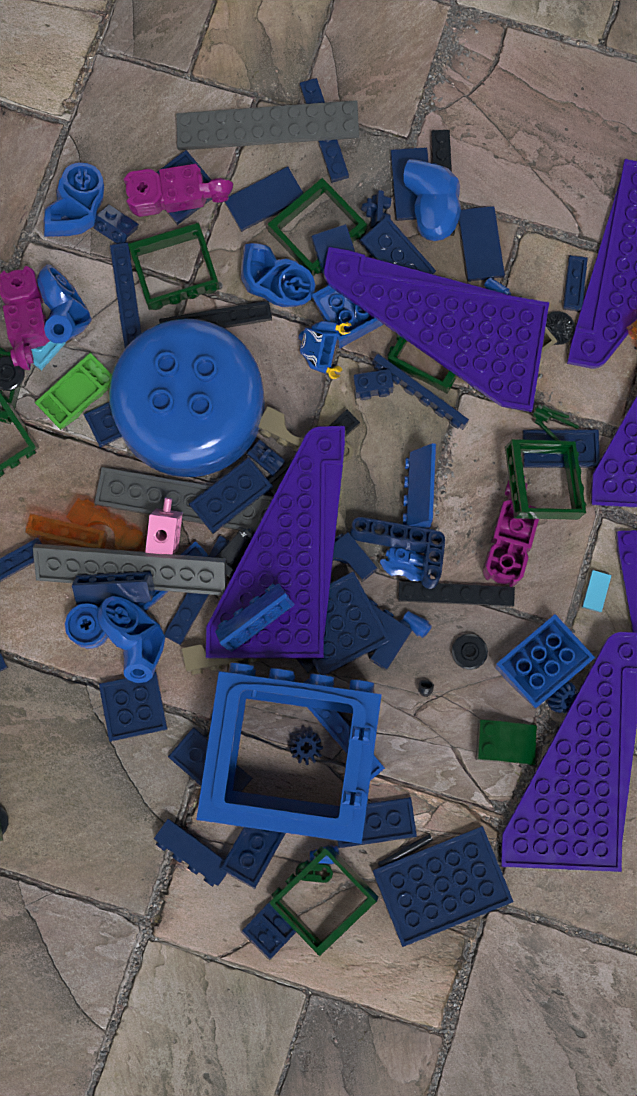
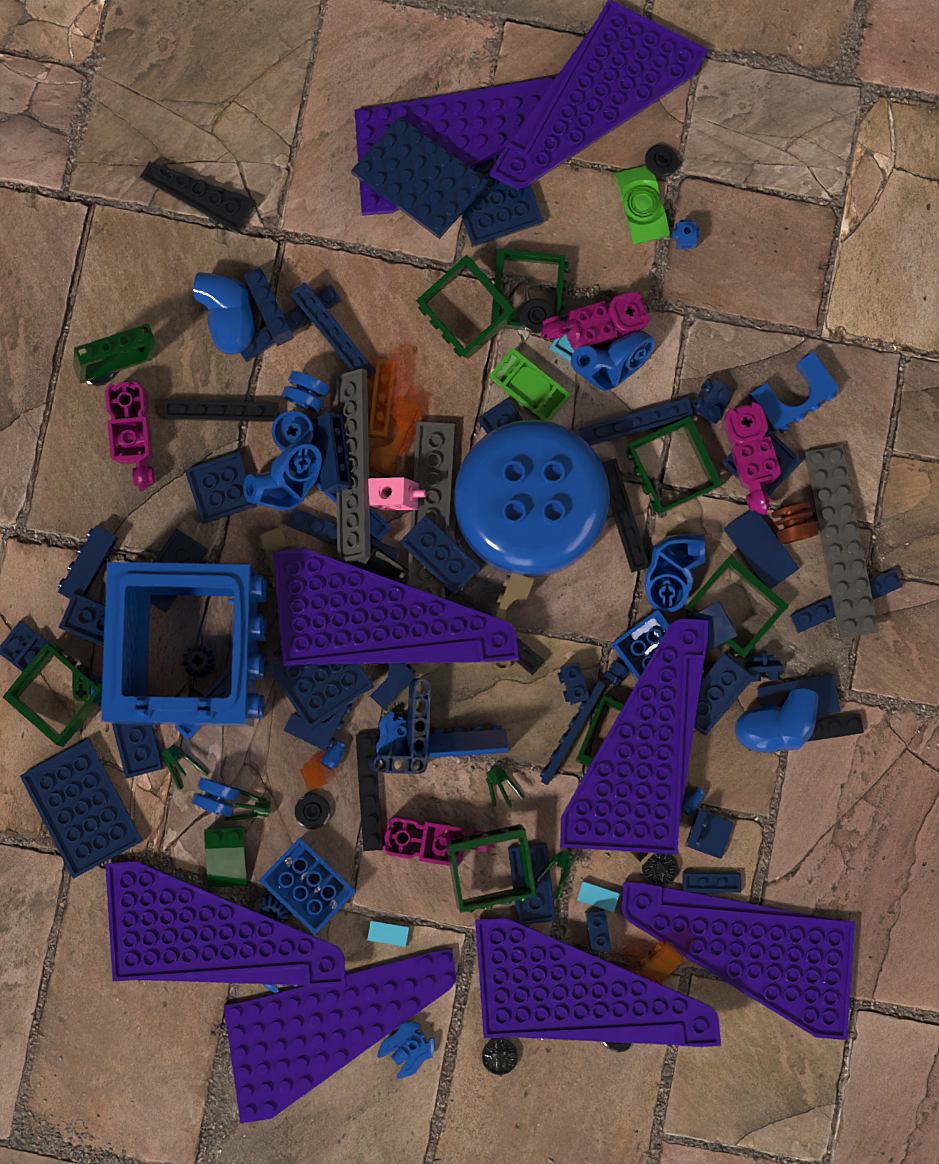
camera: 80 degrees right, 5 degrees up
blue piece [44,163,104,237] -> none
blue slope [215,583,295,652] -> none
dark blue hips [247,440,285,476] -> none
blue torso [299,321,351,379] -> none
black bar [378,833,433,867] -> none
black hinge [418,680,434,697] -> none
dark blue tile [459,206,505,282] -> none
none -> magenta brick [105,381,155,492]
none -> dark green plant [162,745,208,790]
none -> black plate [163,400,278,423]
none -> blue wheel [191,777,241,817]
none -> dark green plant [224,788,271,821]
none -> blue wheel [281,371,330,413]
none -> clear orange brick [300,760,328,791]
none -> dark green plant [486,766,524,808]
none -> medium azure tile [577,881,619,912]
none -> dark blue brick [585,909,611,953]
none -> dark blue wheel [603,660,629,687]
none -> dark blue bracket [685,809,734,859]
none -> blue arch [748,351,839,434]
none -> copper wheel [771,502,819,545]

